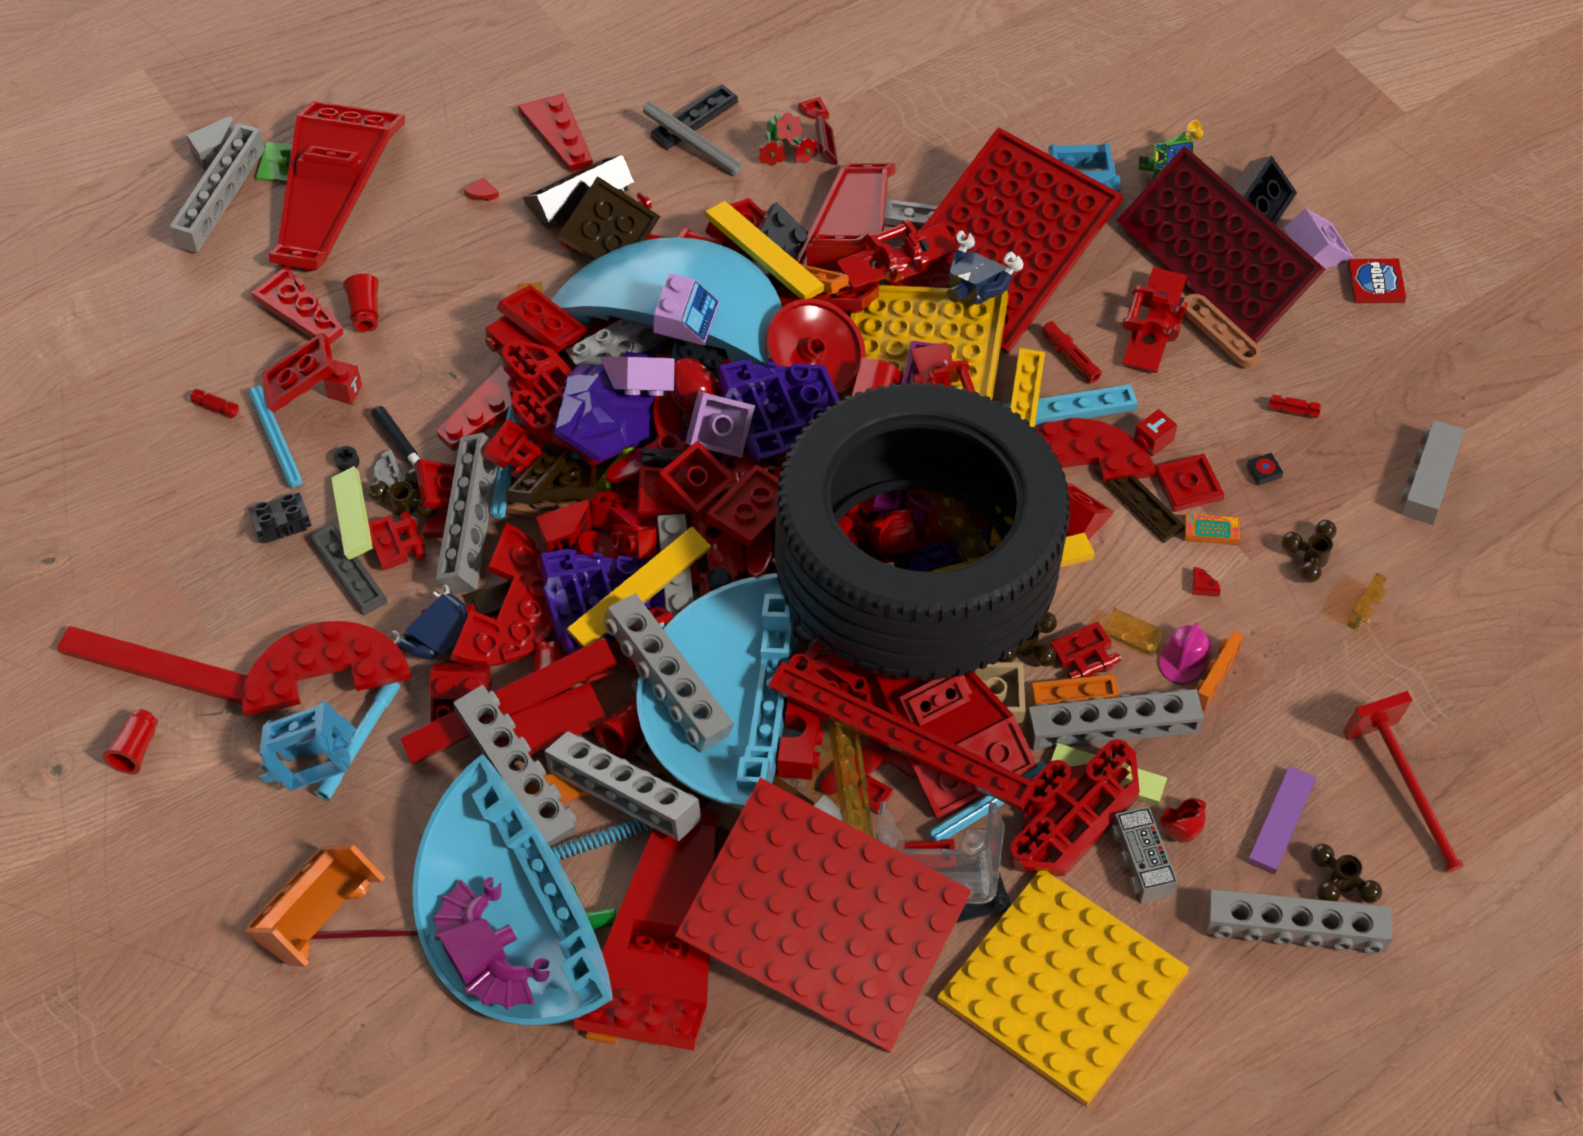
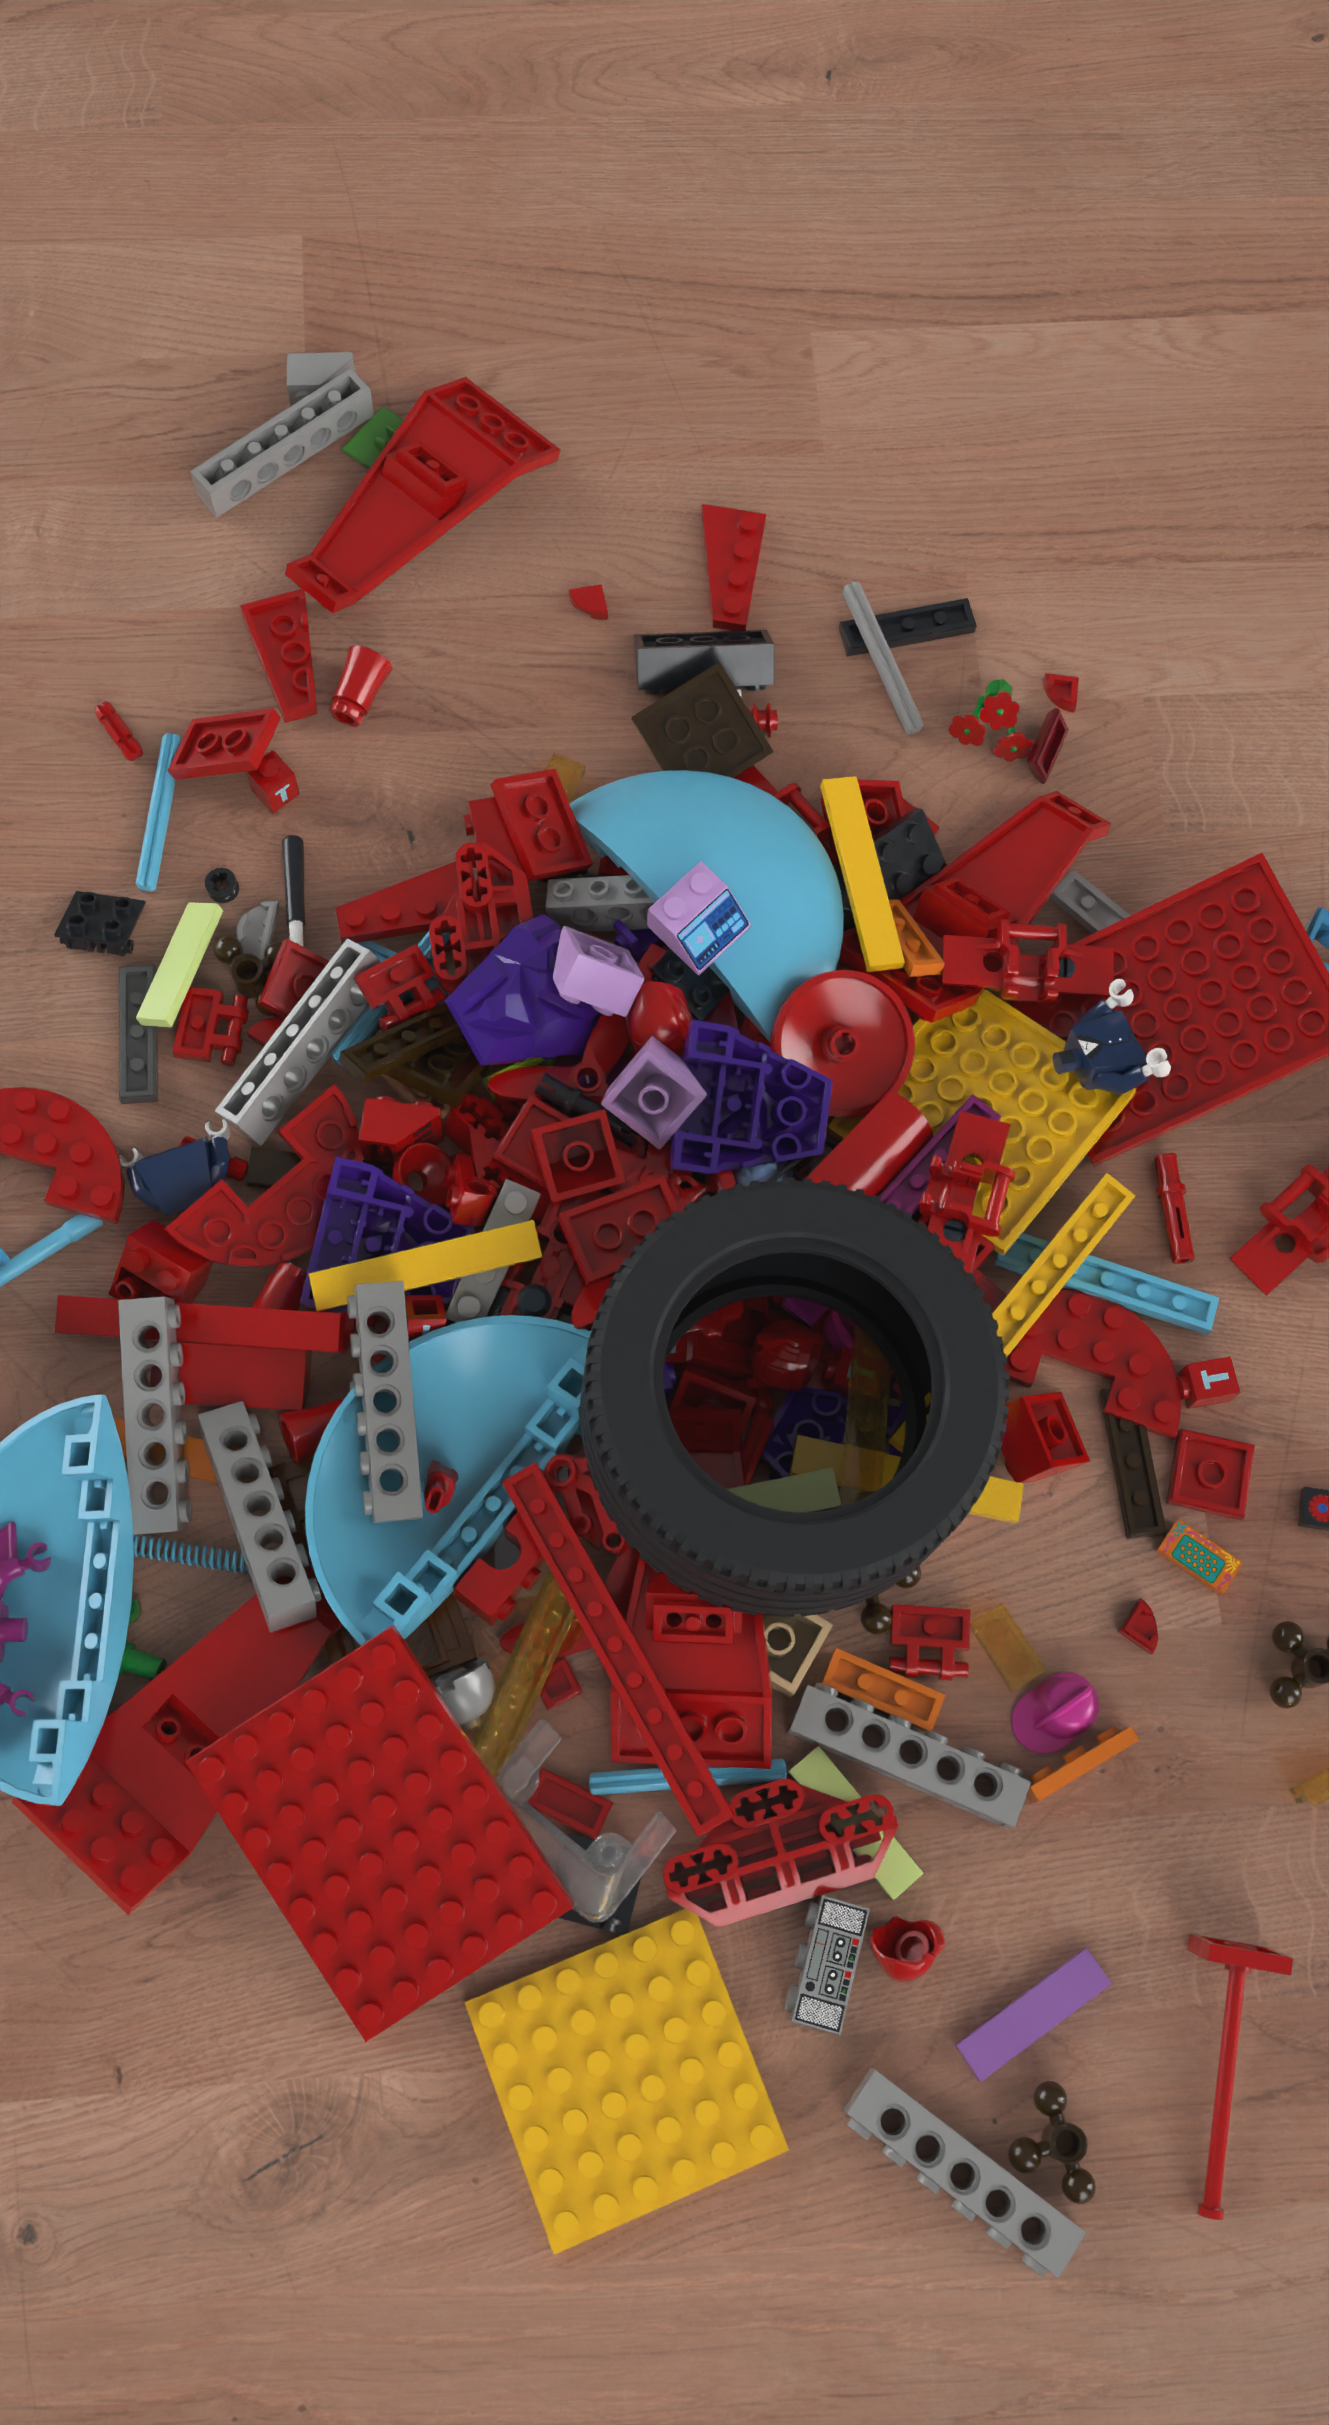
camera: 25 degrees right, 15 degrees up
none -> red piece [423,1460,459,1513]

